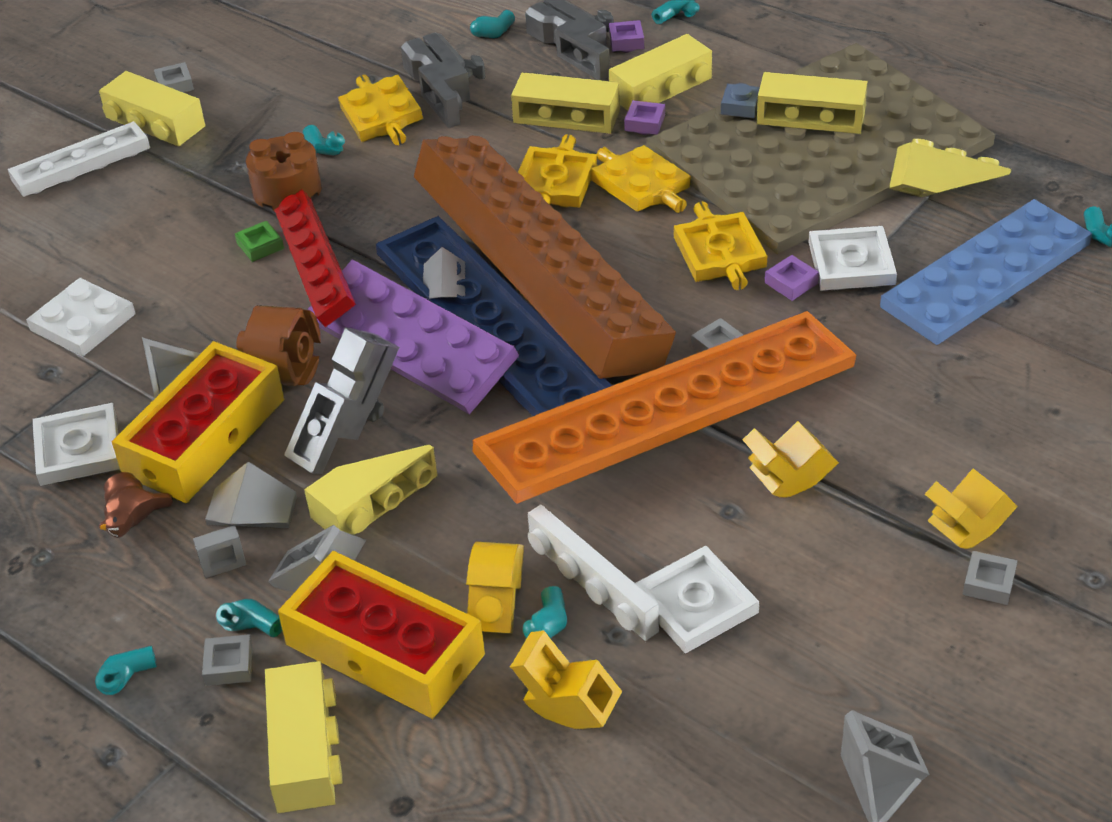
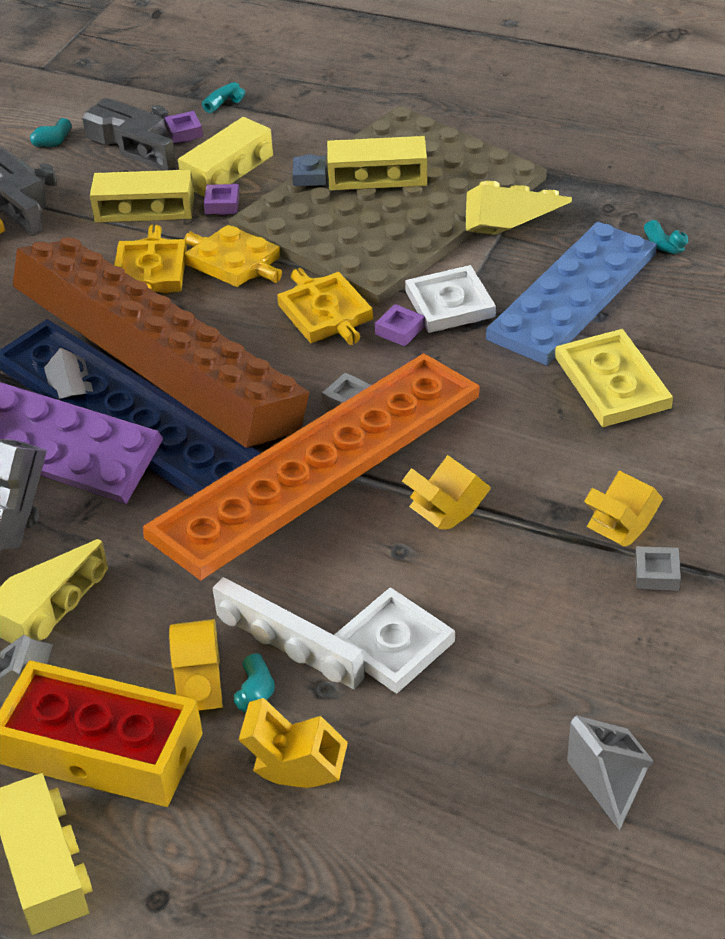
camera: 15 degrees left, 0 degrees up
none -> light yellow plate [555,329,673,428]

